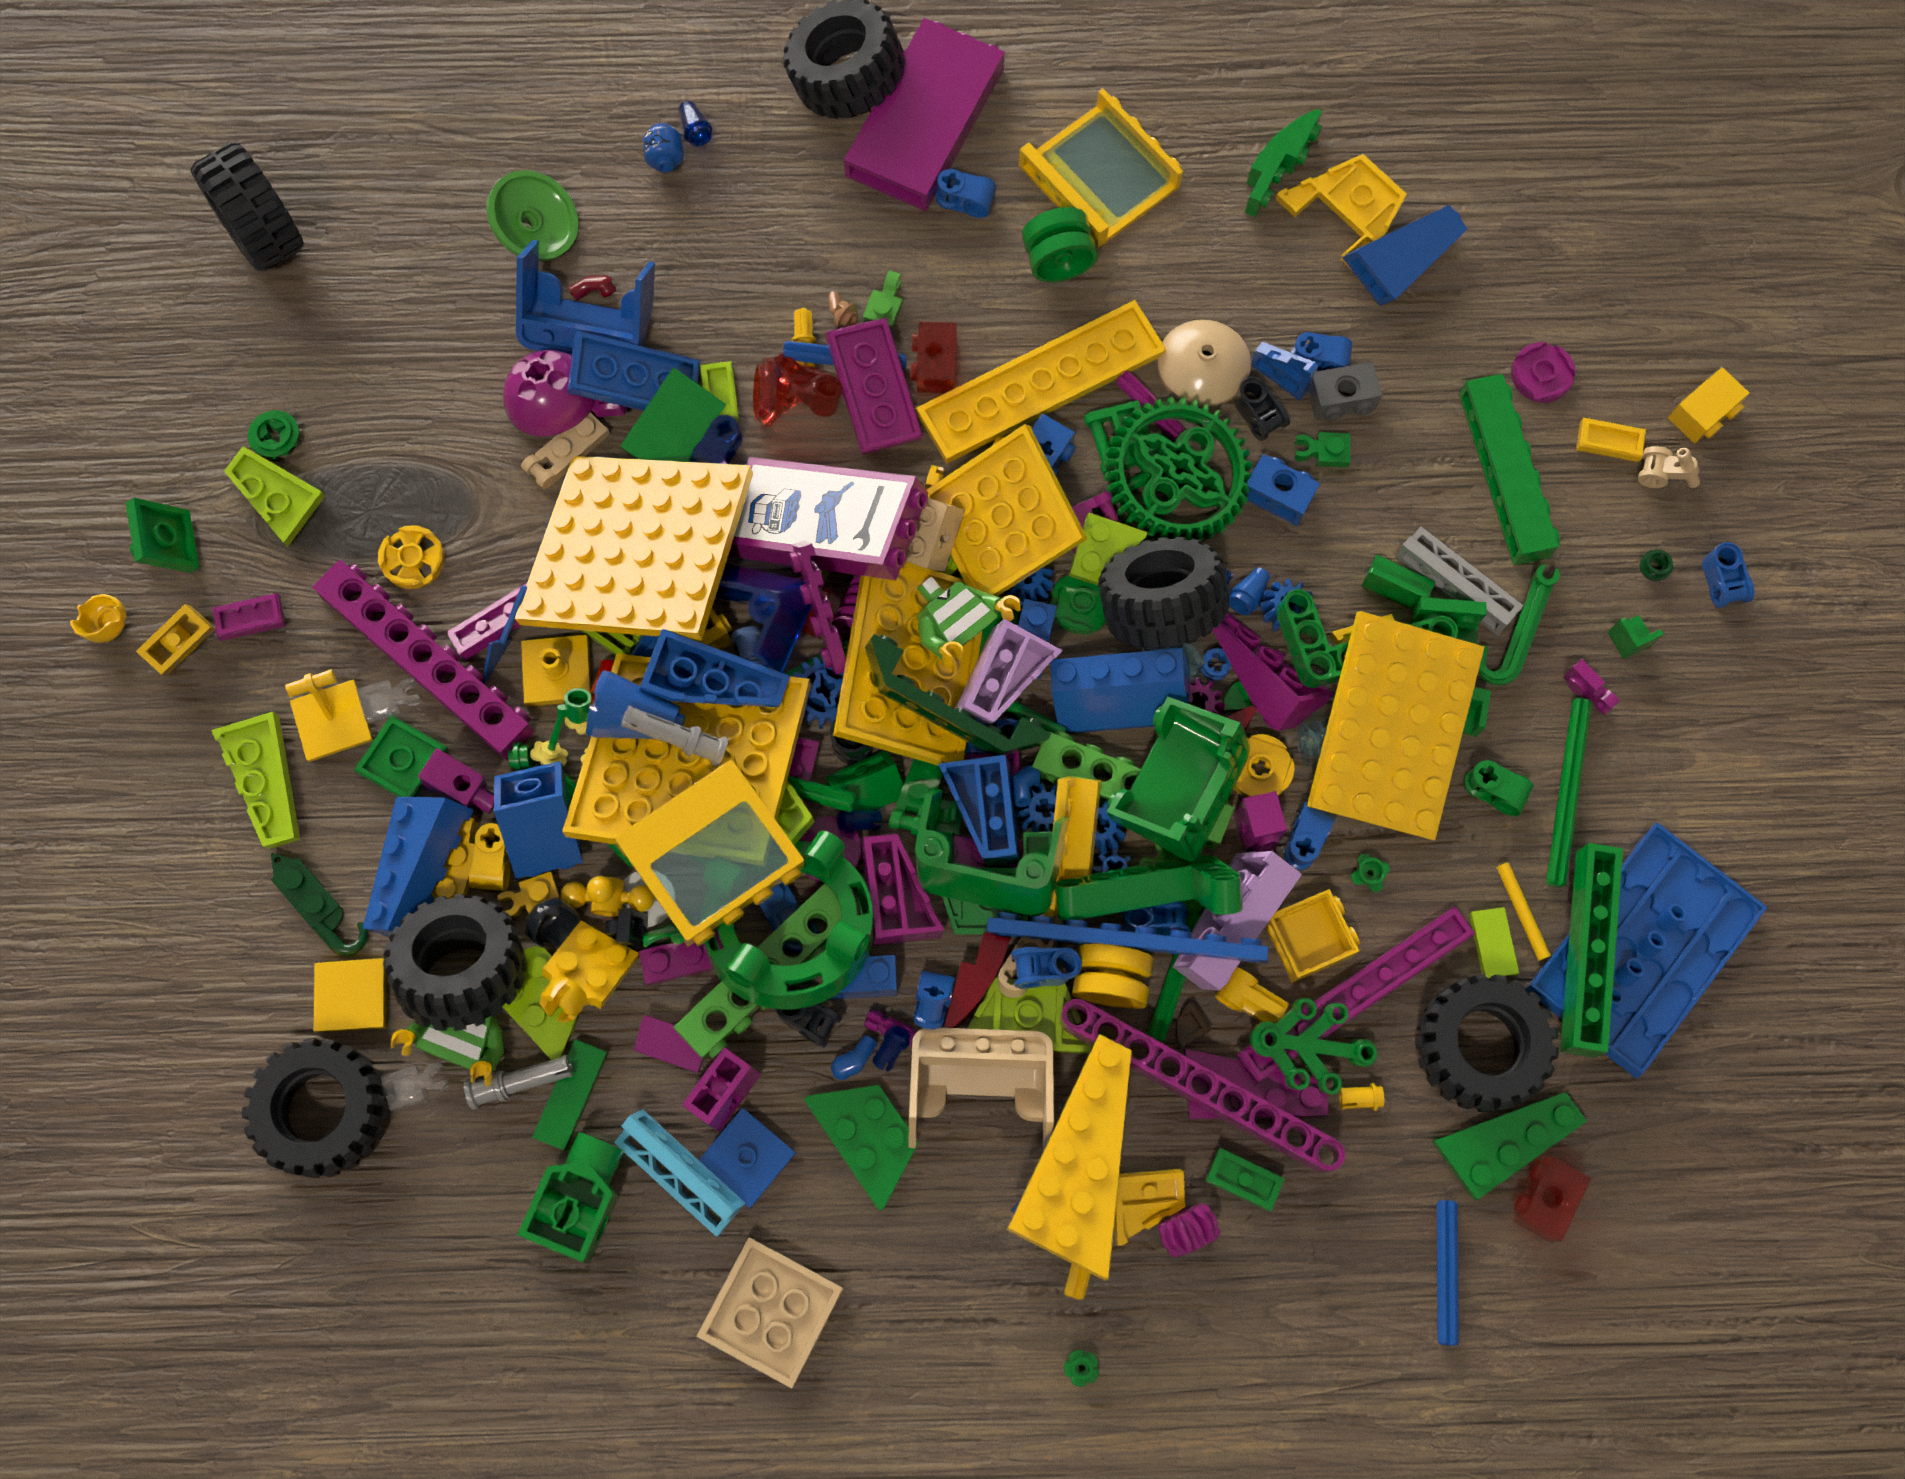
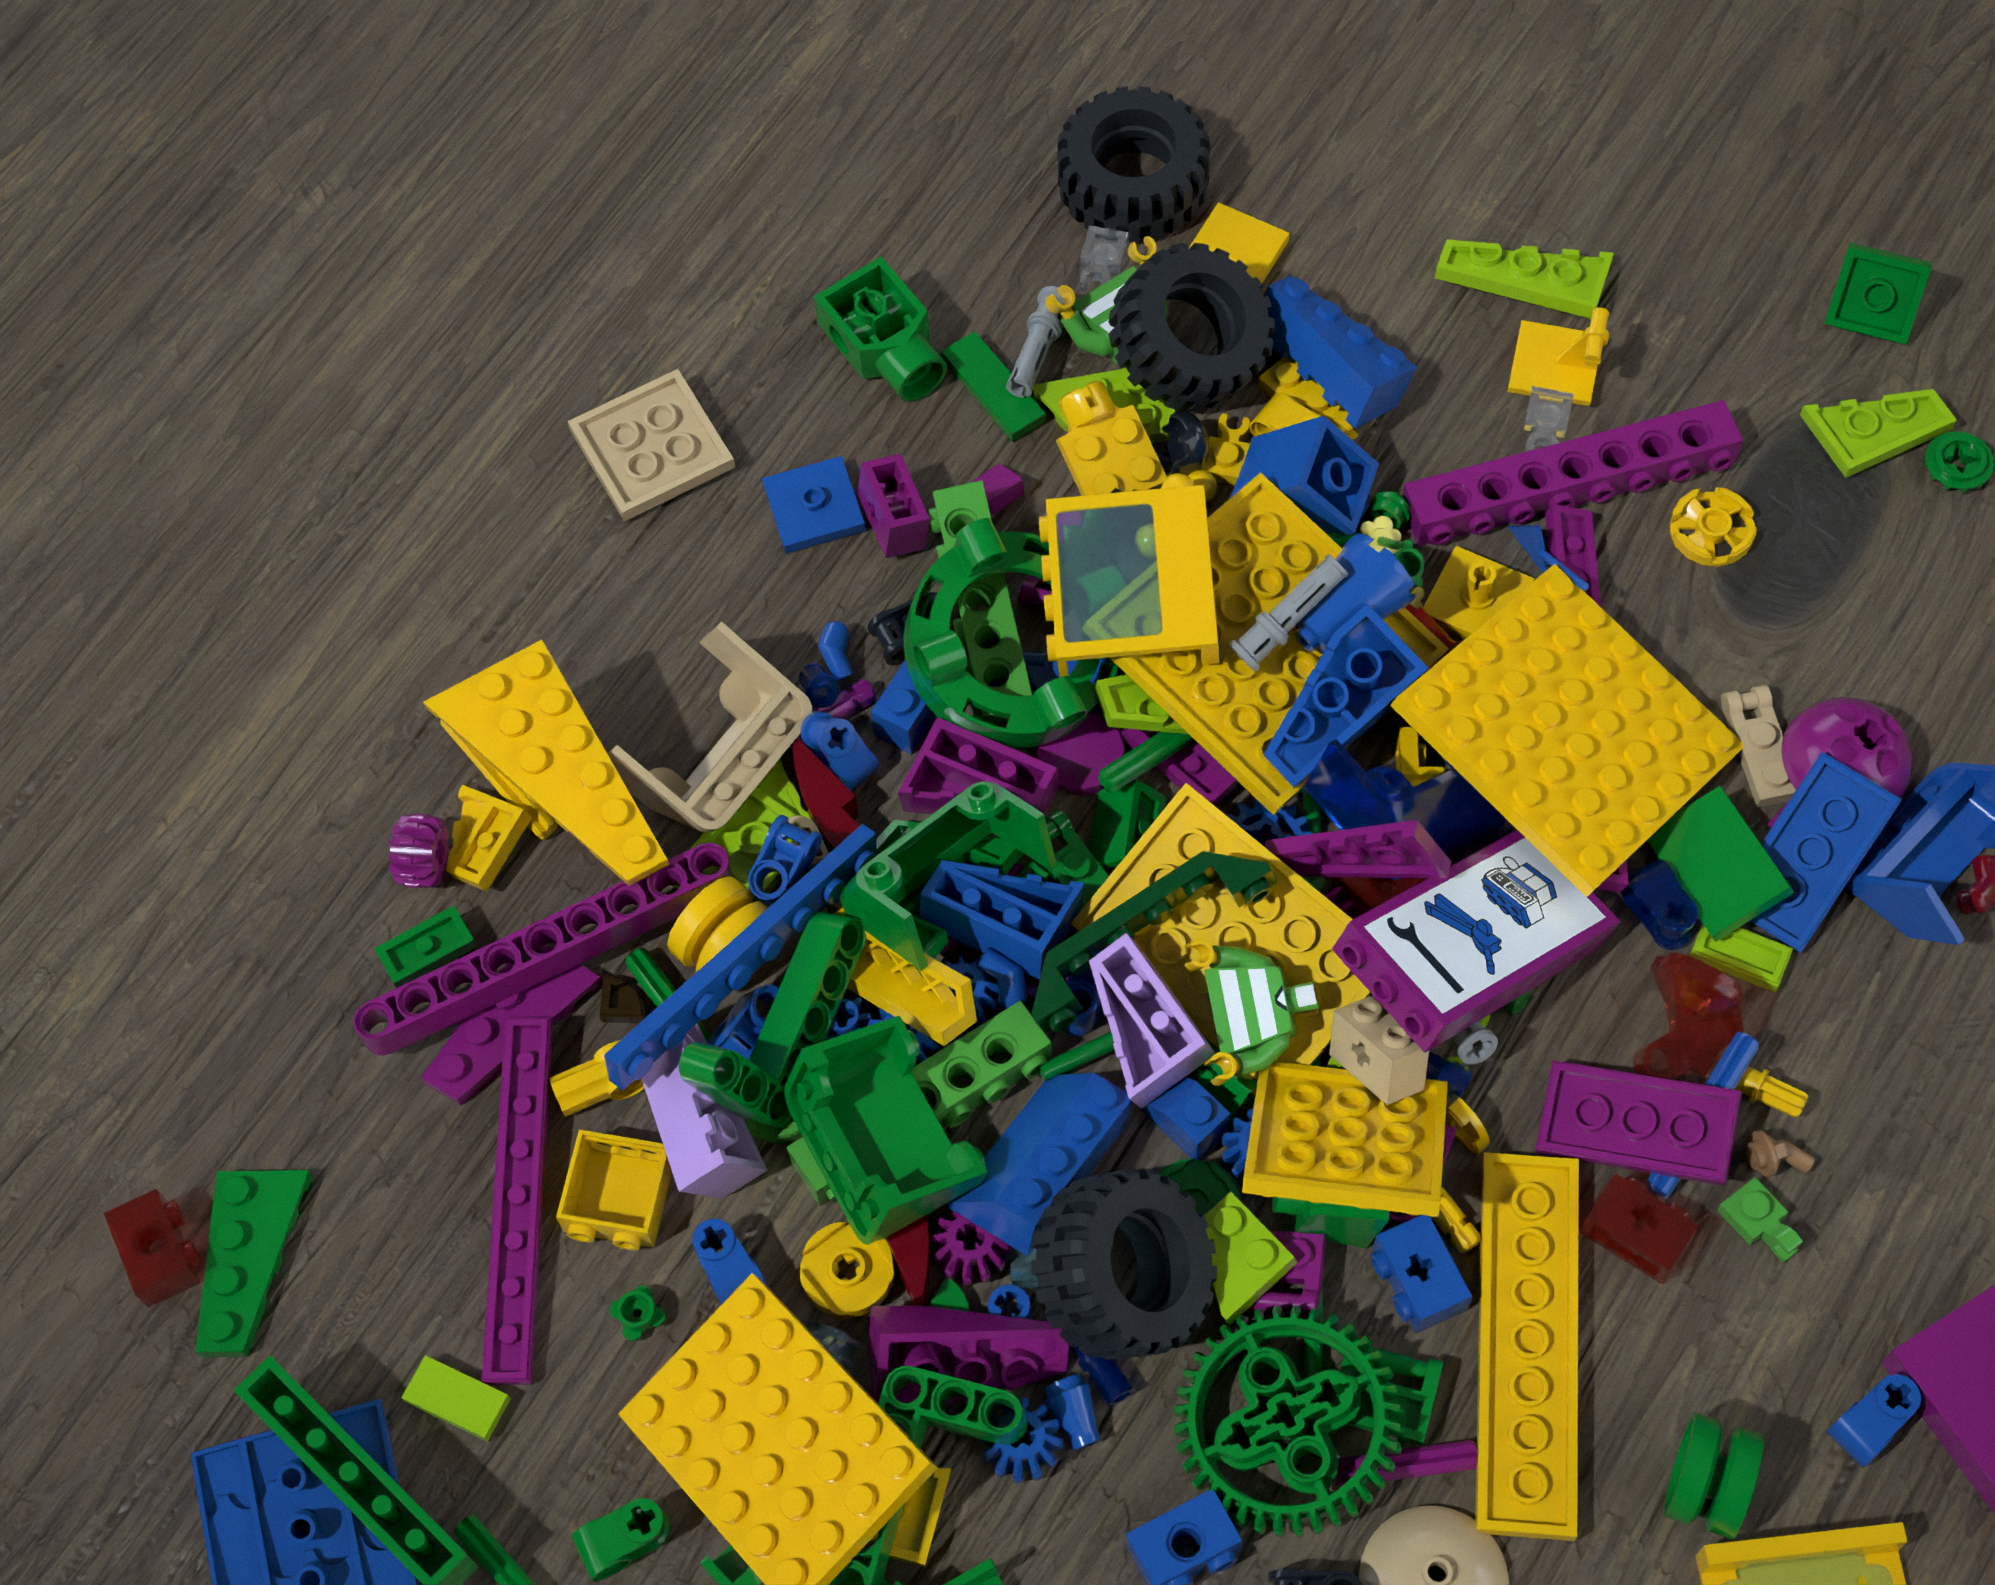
camera: 130 degrees right, 10 degrees down
yellow hair [70,594,127,644] -> none
yellow brick [136,604,216,675] -> none
magenta plate [212,593,286,641] -> none
dark green plate [270,853,368,956] -> none
green tile [354,715,449,797] -> none
magenta torso [418,748,494,814] -> none
medium azure fence [614,1109,746,1237] -> none
green wing [803,1085,919,1212] -> none
clear blue pin [837,809,882,834] -> none
green plate [1064,1349,1099,1387] -> none
magenta brick [1233,791,1288,853] -> none
green plant [1250,998,1377,1094] -> none
yellow pin [1339,1083,1384,1111] -> none
black tyre [1415,974,1559,1112] -> none
blue axle [1437,1200,1459,1346] -> none
yellow bar [1496,862,1551,961] -> none

